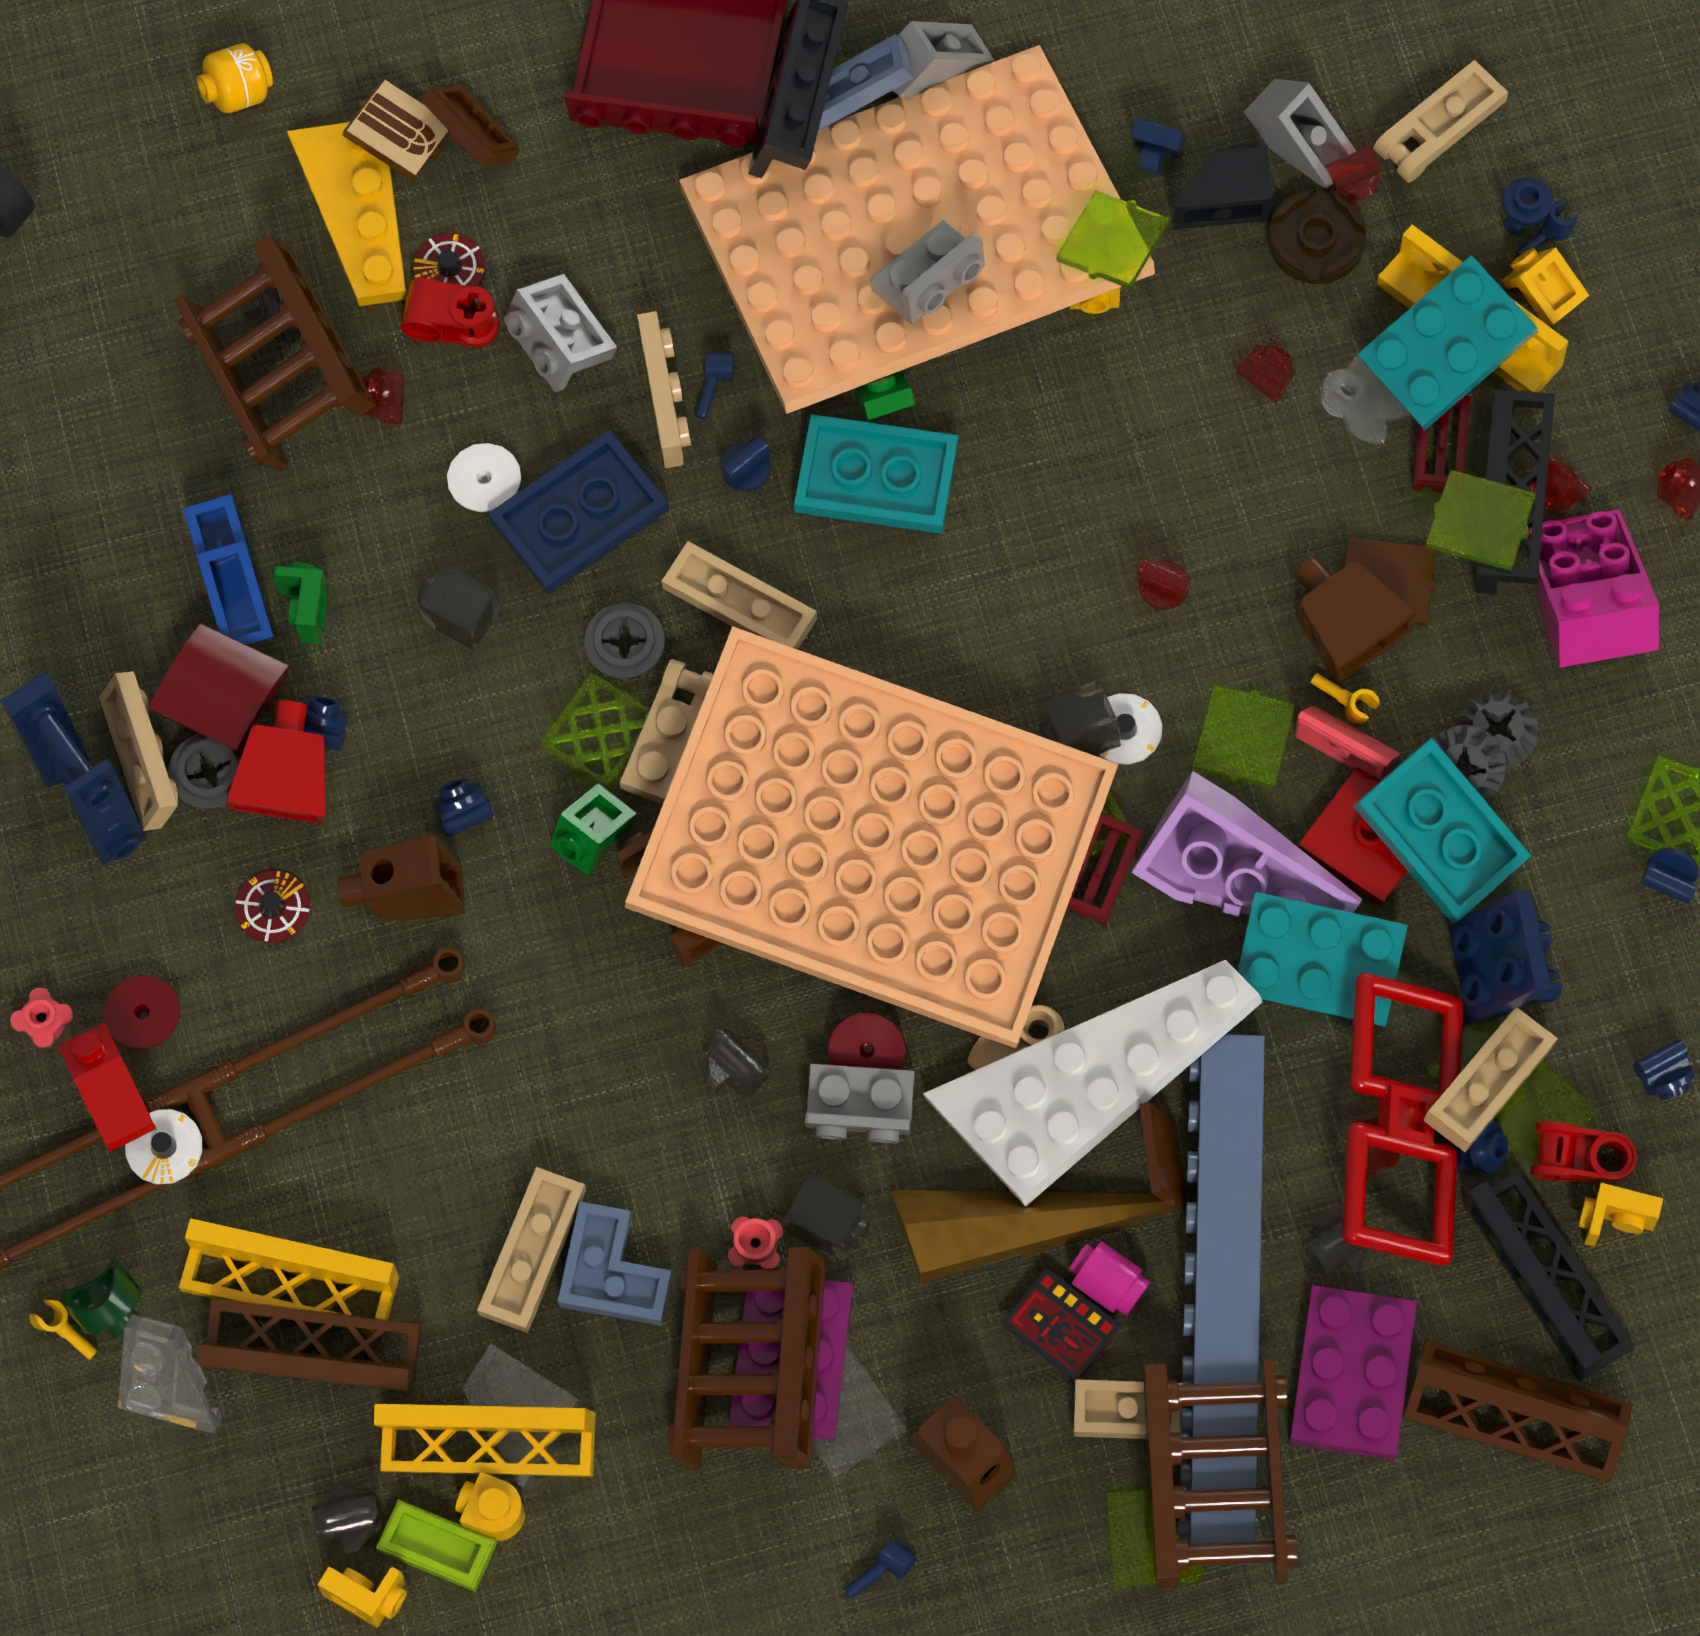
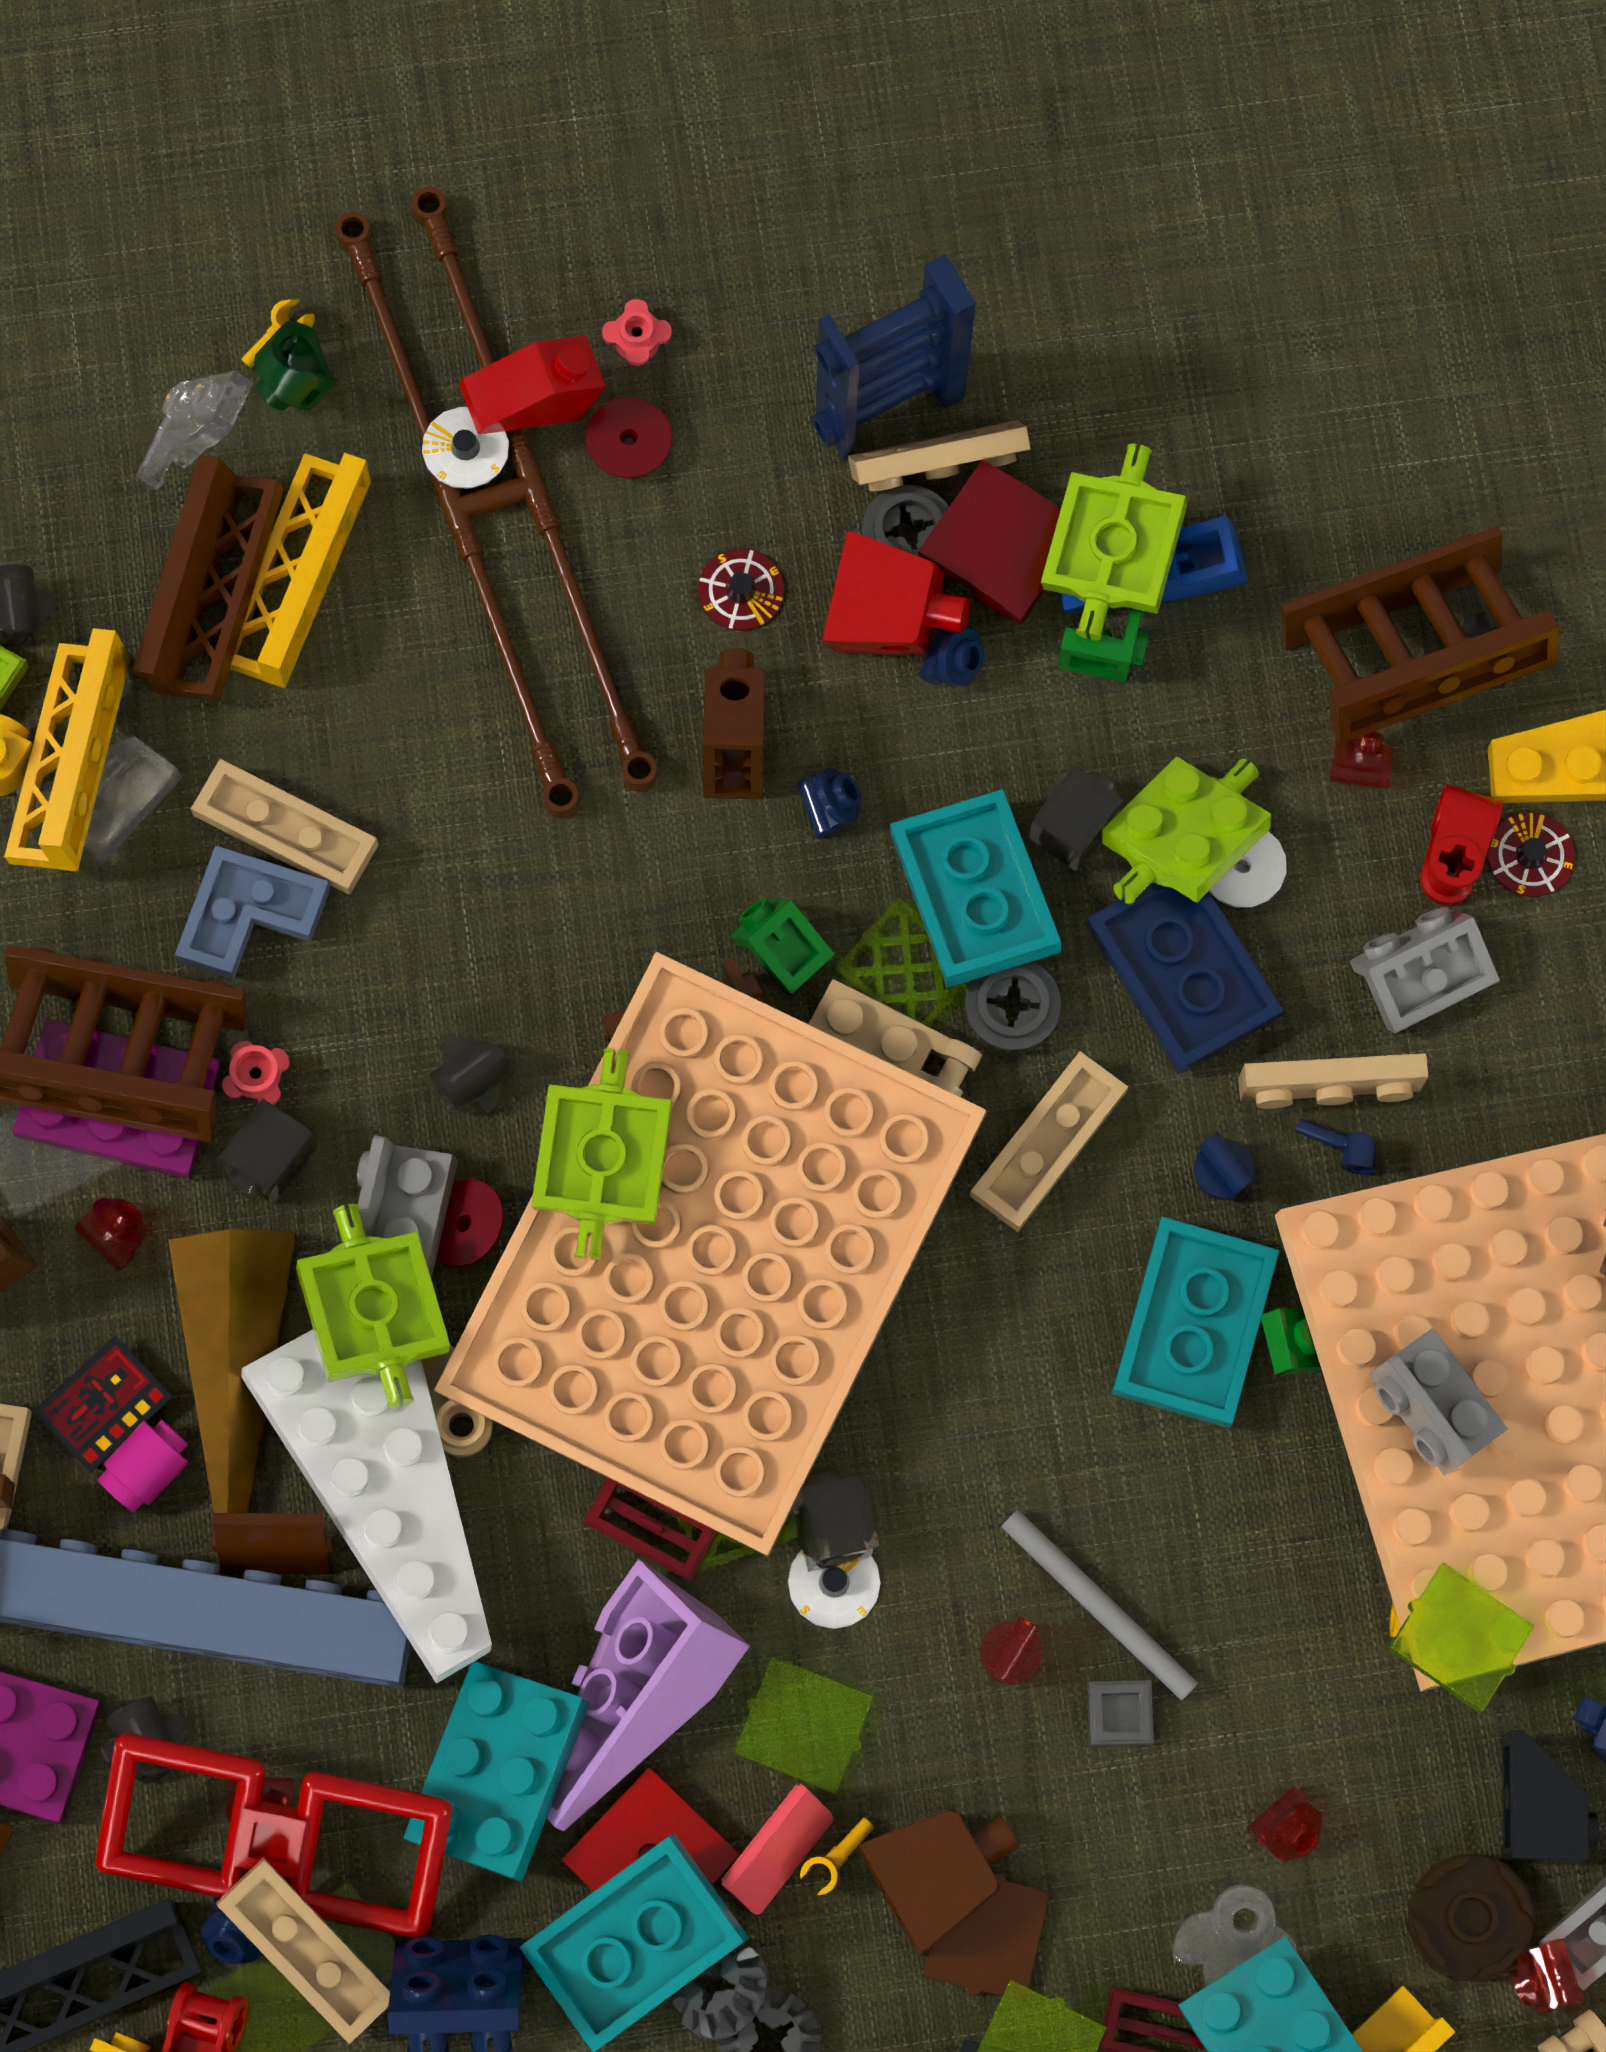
camera: 90 degrees right, 5 degrees up
none -> clear red plate [74,1198,147,1271]
none -> lime plate [296,1204,450,1409]
none -> lime plate [531,1048,673,1261]
none -> teal plate [890,789,1061,988]
none -> light grey bar [1001,1510,1199,1701]
none -> lime plate [1041,443,1188,641]
none -> flat silver tile [1087,1680,1154,1747]
none -> lime plate [1102,756,1271,904]

